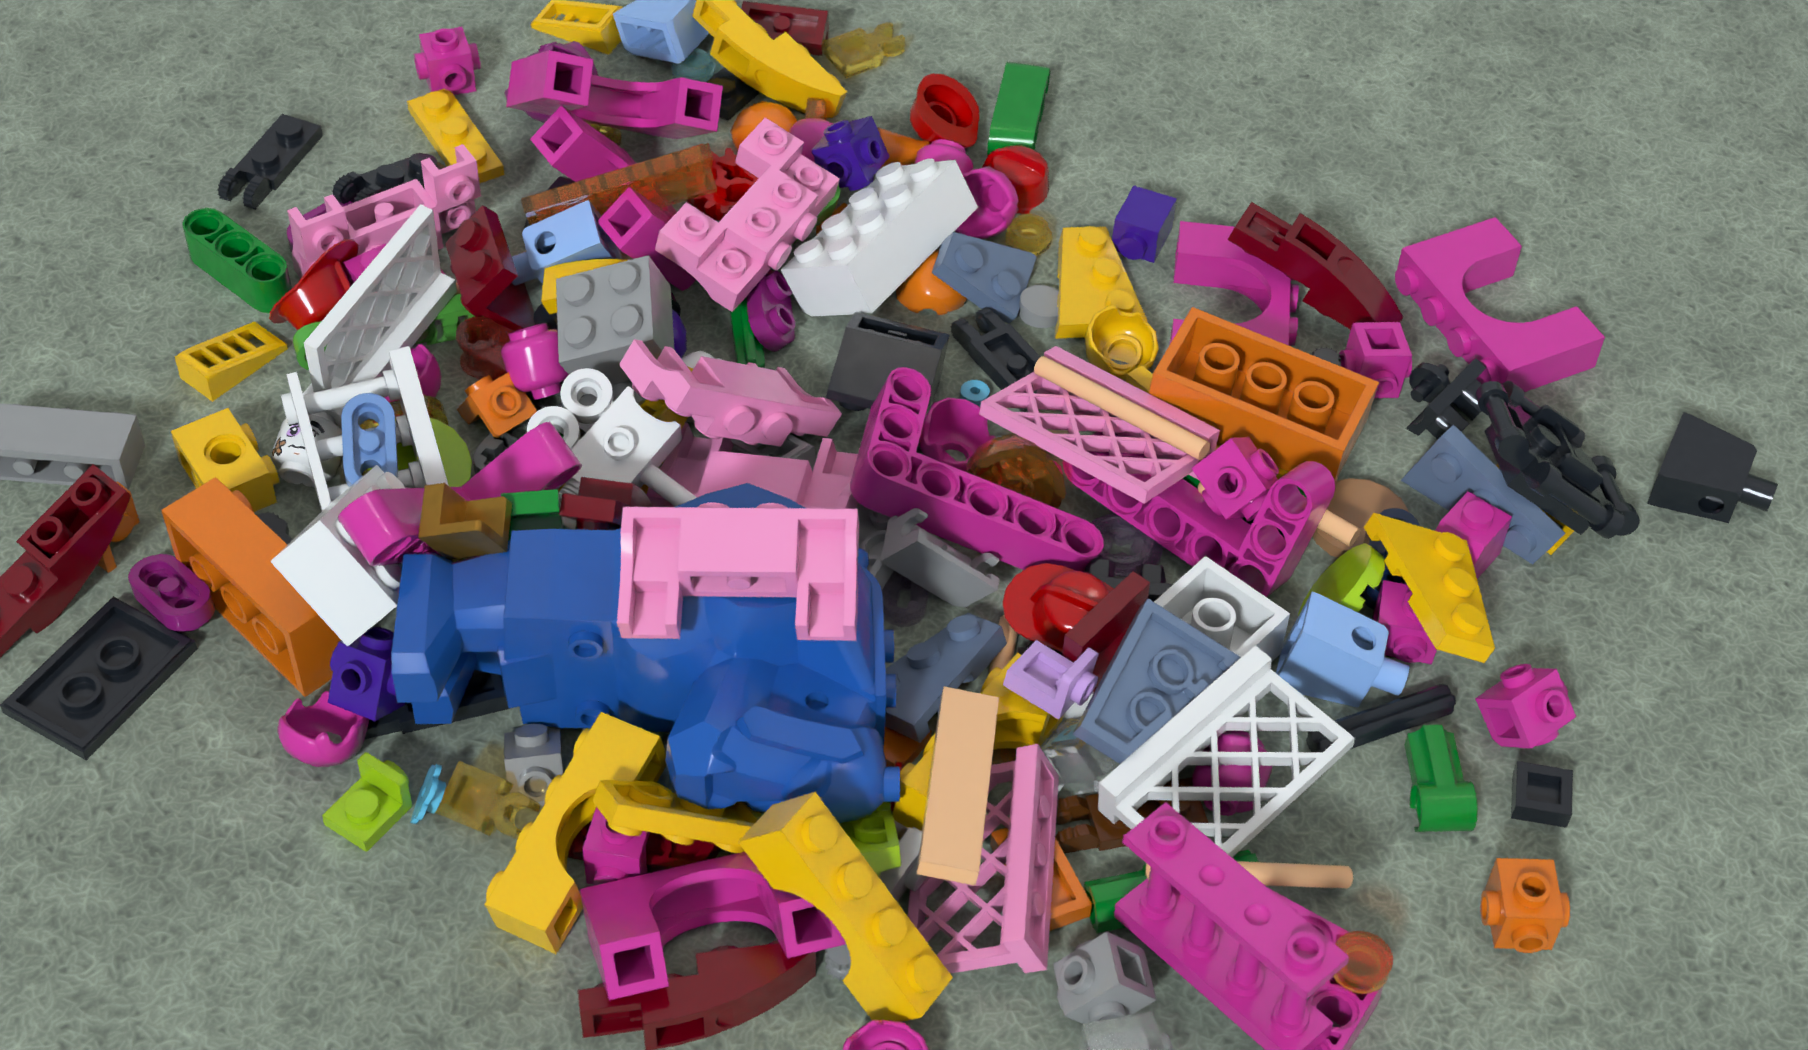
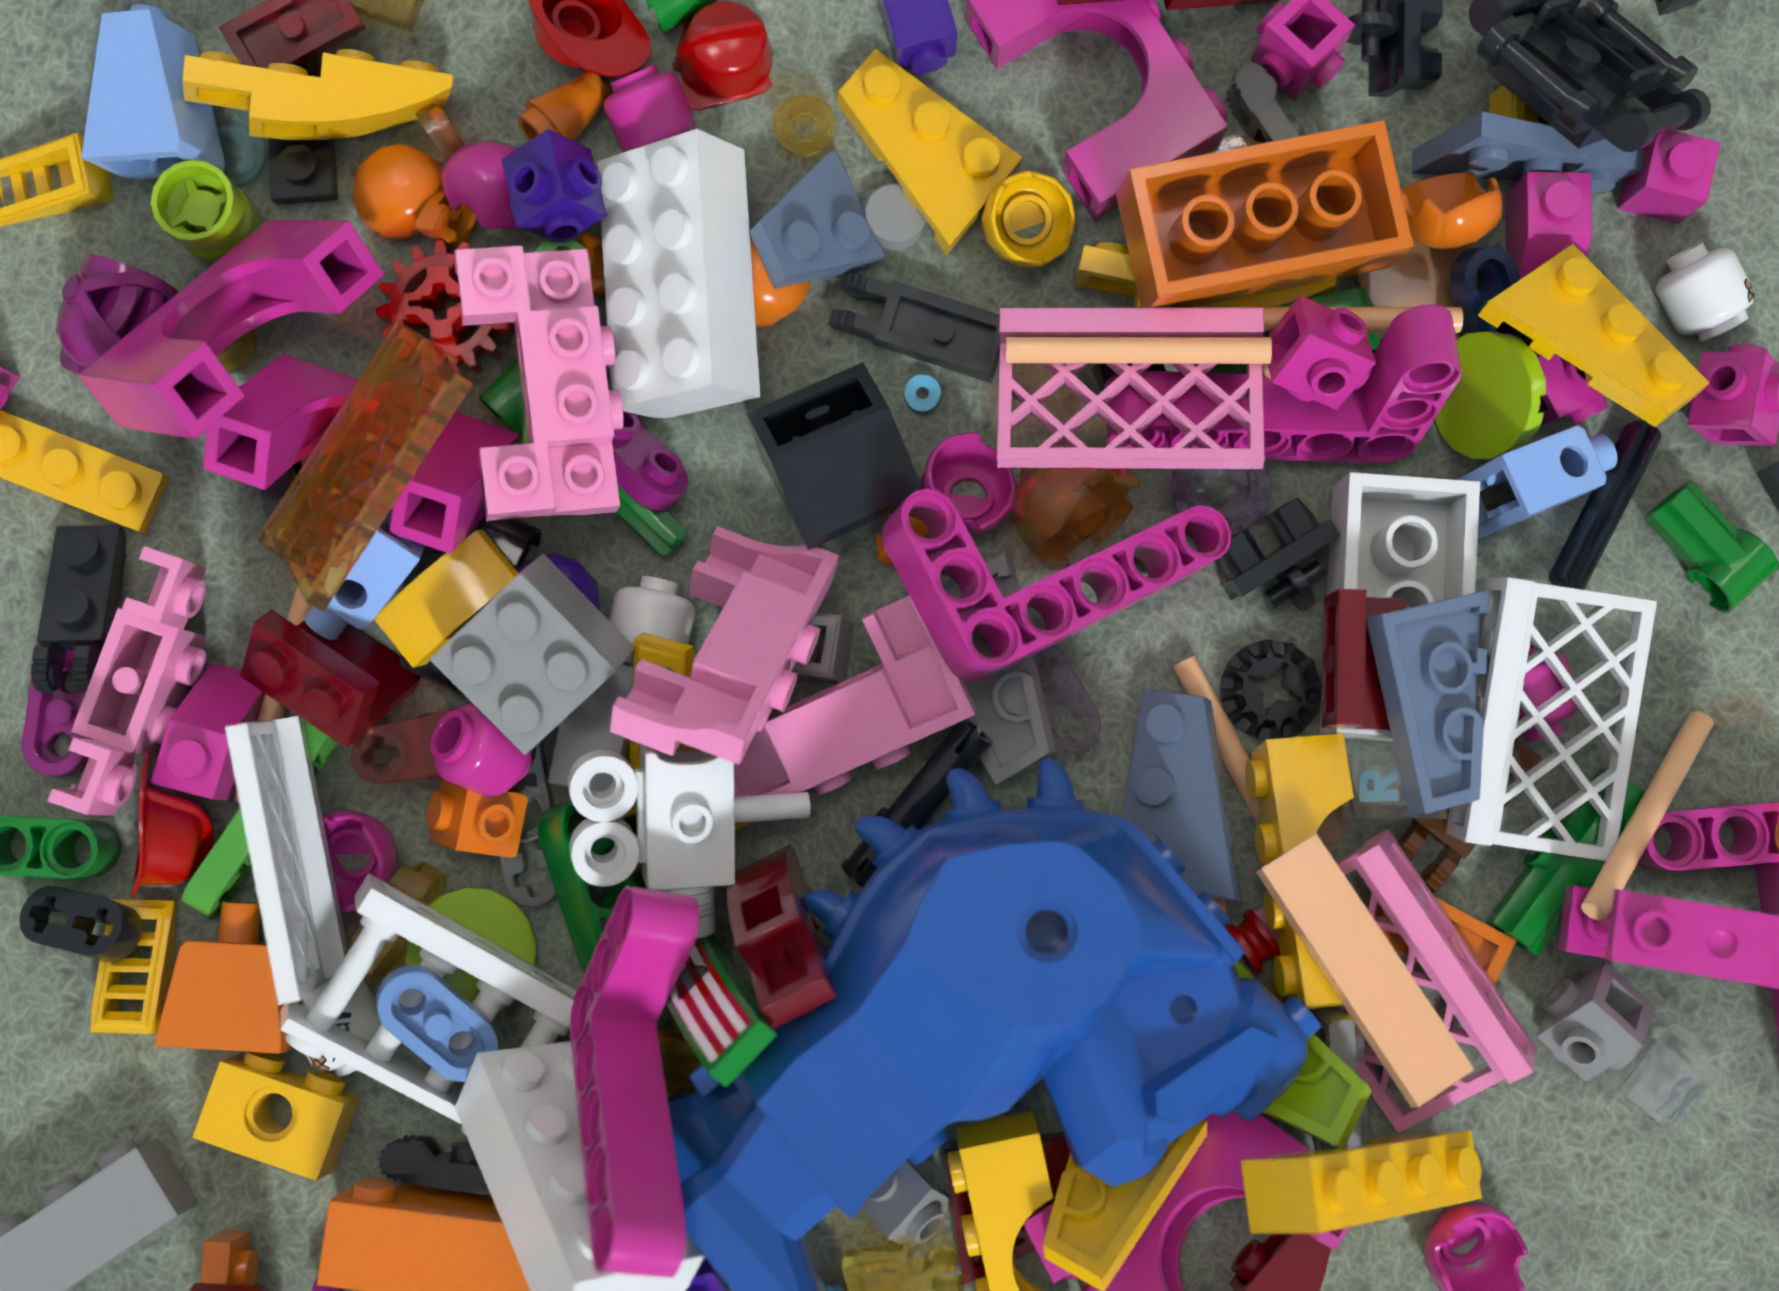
camera: 35 degrees left, 35 degrees up
pearl gold panel [418,483,512,559] -> none
bright pink bracket [617,503,859,641] -> none
light grey hinge [880,508,999,607] -> none
dark pink hair [955,166,1019,239] -> none
red piece [1002,563,1114,653] -> none
lavender bracket [1003,640,1099,719] -> none
none -> black beam [19,886,143,962]
none -> lime wheel [150,160,261,264]
none -> orange torso [155,901,296,1054]
none -> orange hair [1401,172,1502,250]
none -> dark pink brick [1617,130,1721,224]
none -> white head [1655,242,1755,341]

